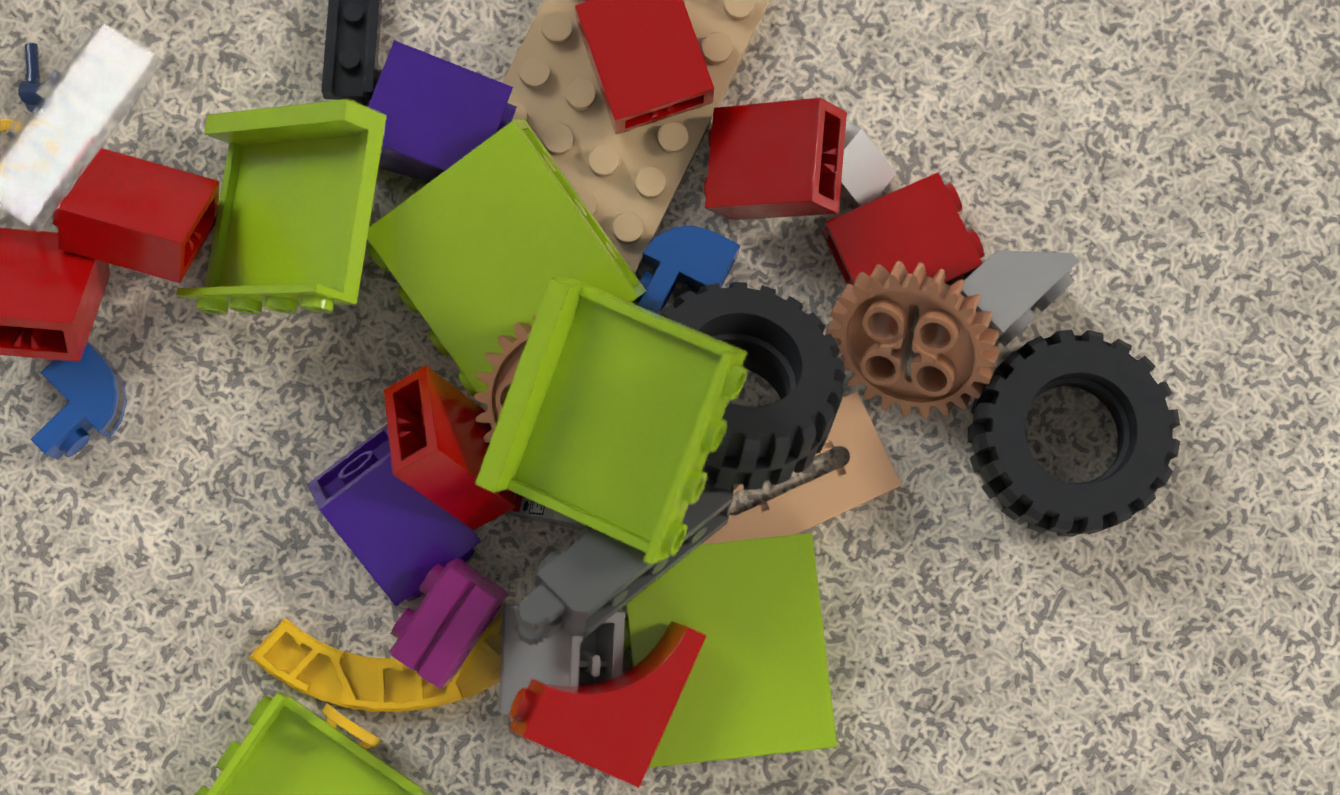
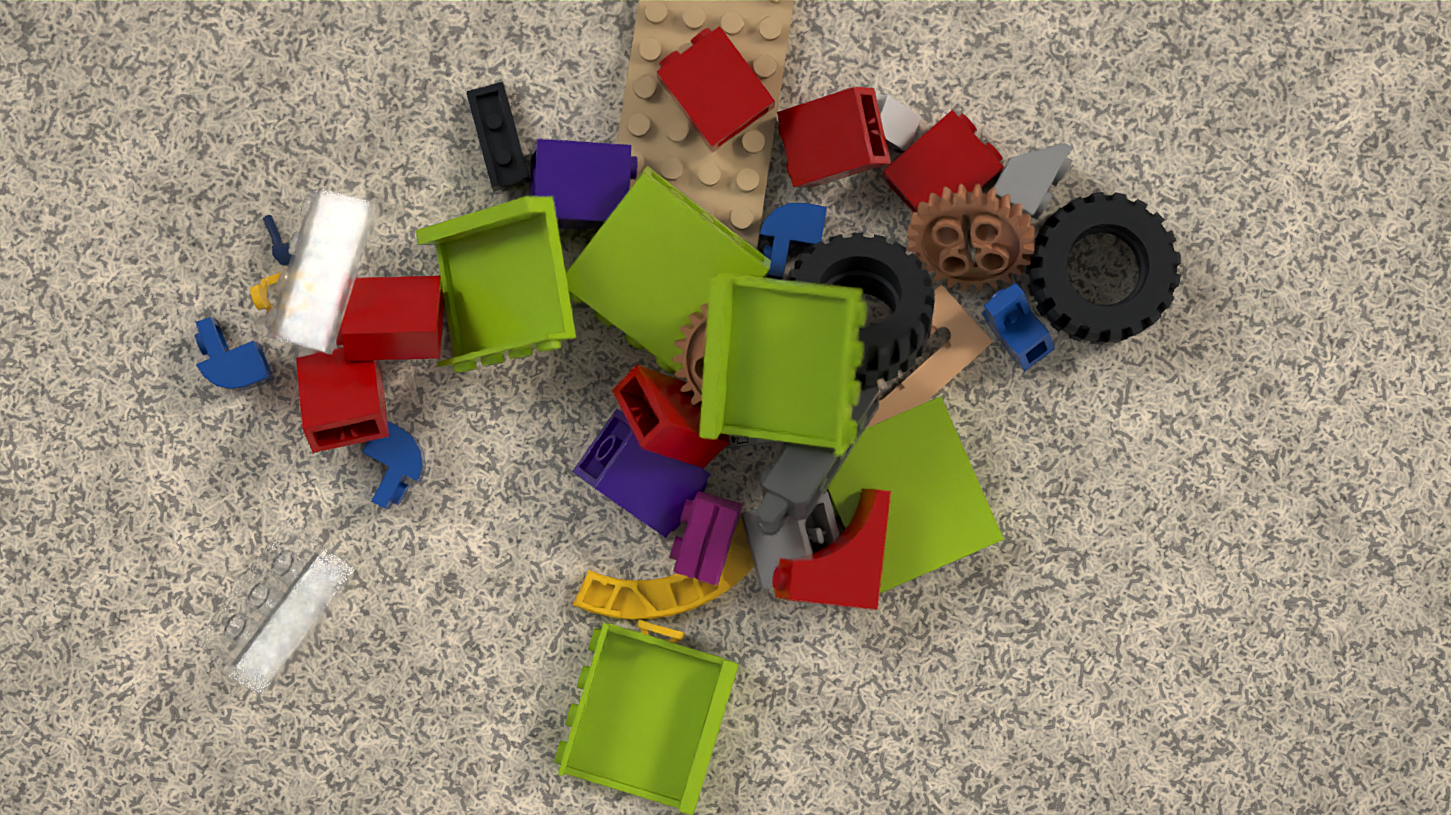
camera: 10 degrees left, 5 degrees up
none -> blue brick [982,283,1055,372]

